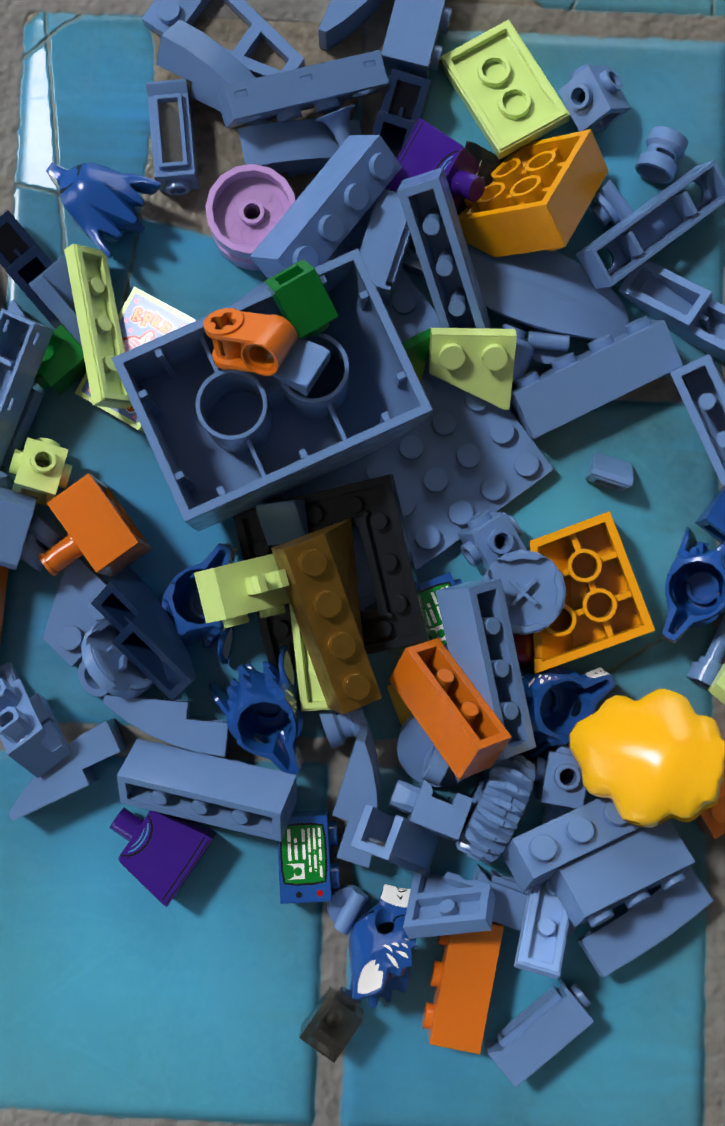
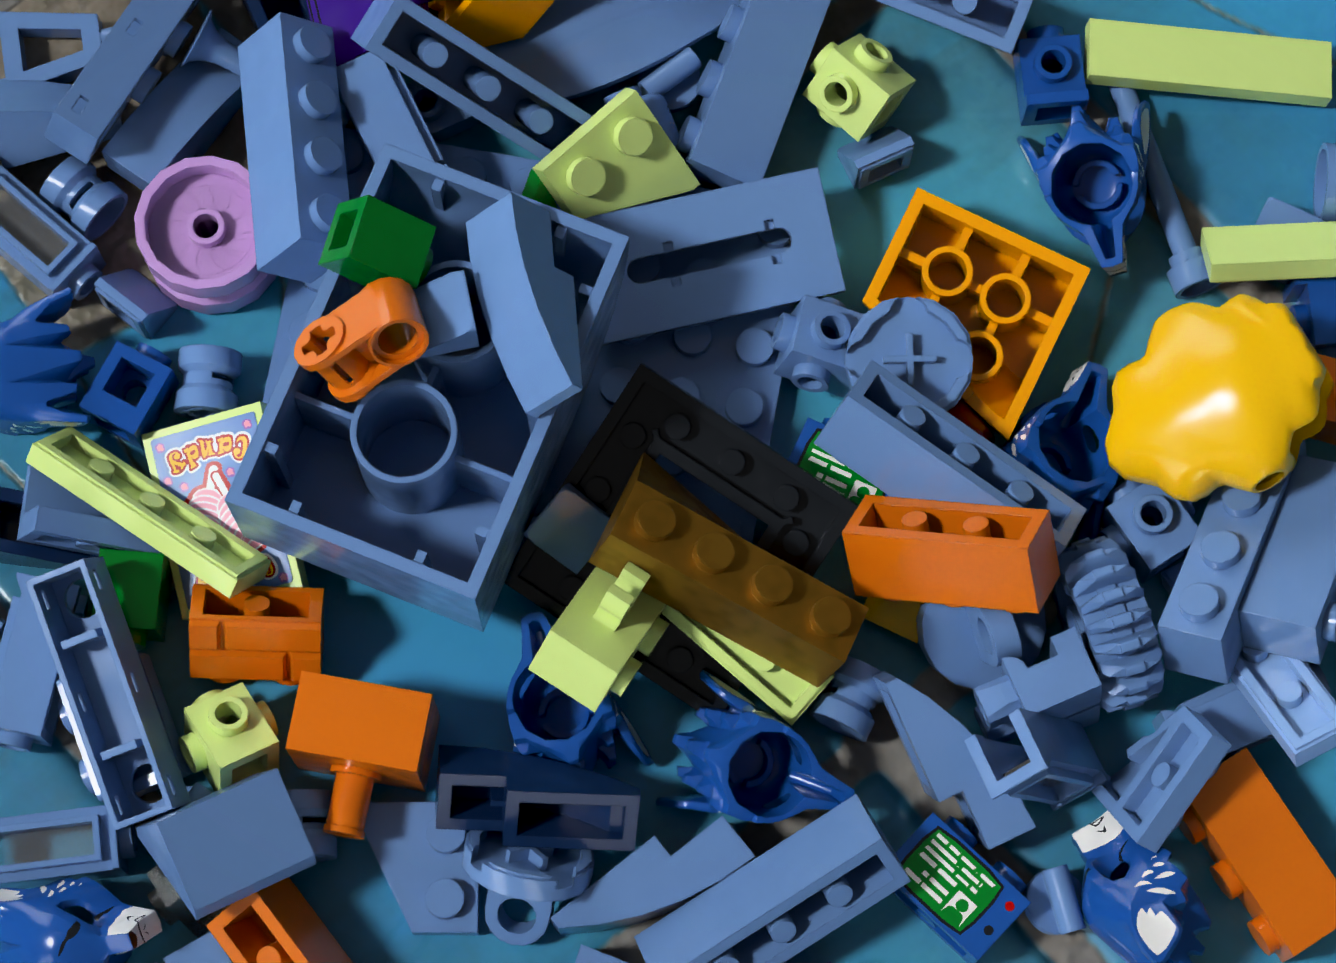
camera: 45 degrees left, 10 degrees down
none -> medium blue wheel [39,155,128,241]
none -> blue brick [79,340,179,451]
none -> medium blue slope [94,269,178,339]
none -> medium blue wheel [173,344,243,420]
none -> orange brick [189,584,324,686]
none -> medium blue slope [466,192,583,418]
none -> medium blue piece [584,167,846,346]
none -> yellowish green brick [802,33,916,142]

